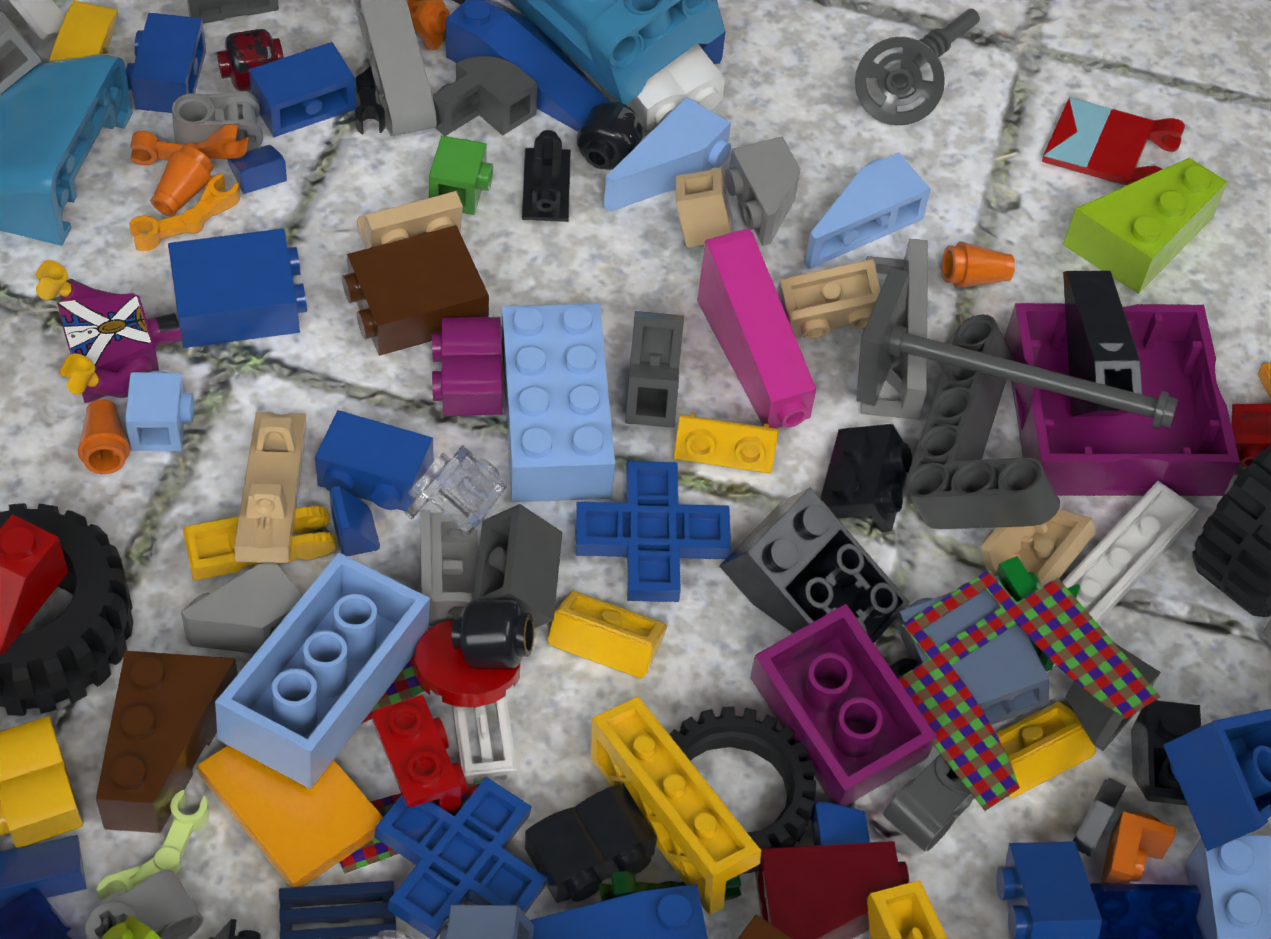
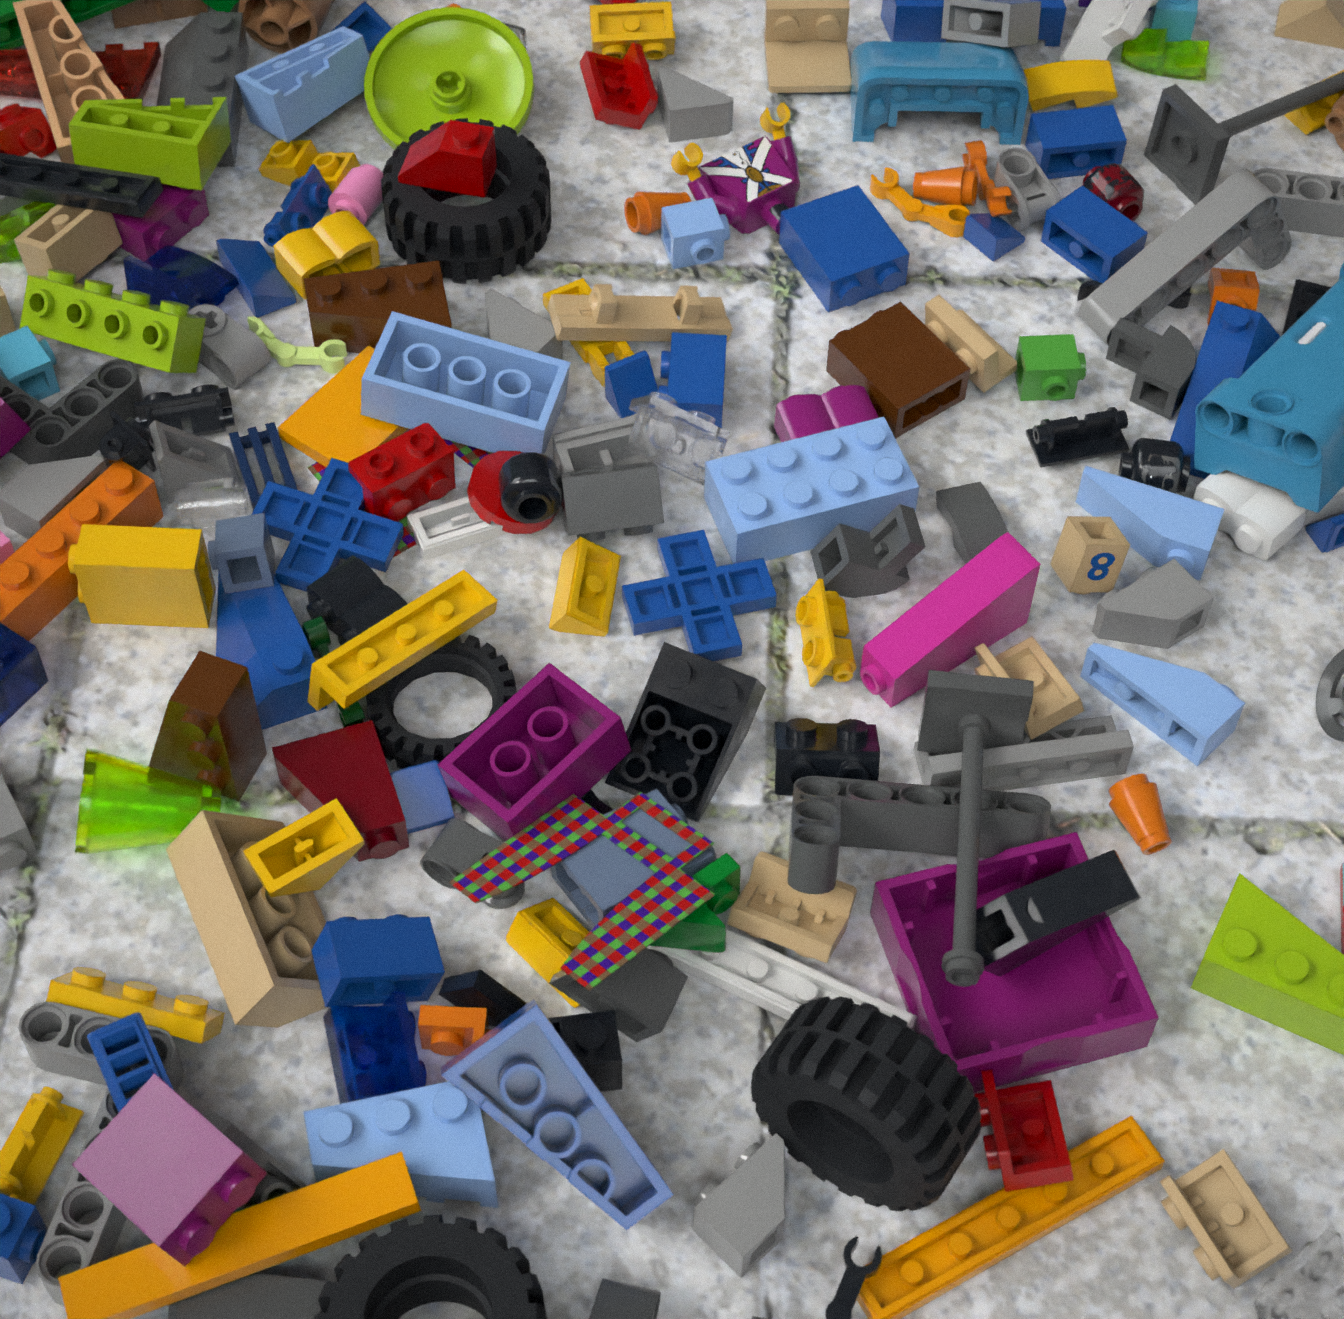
camera: 80 degrees right, 0 degrees up
none -> dark grey slope [936,481,1008,563]

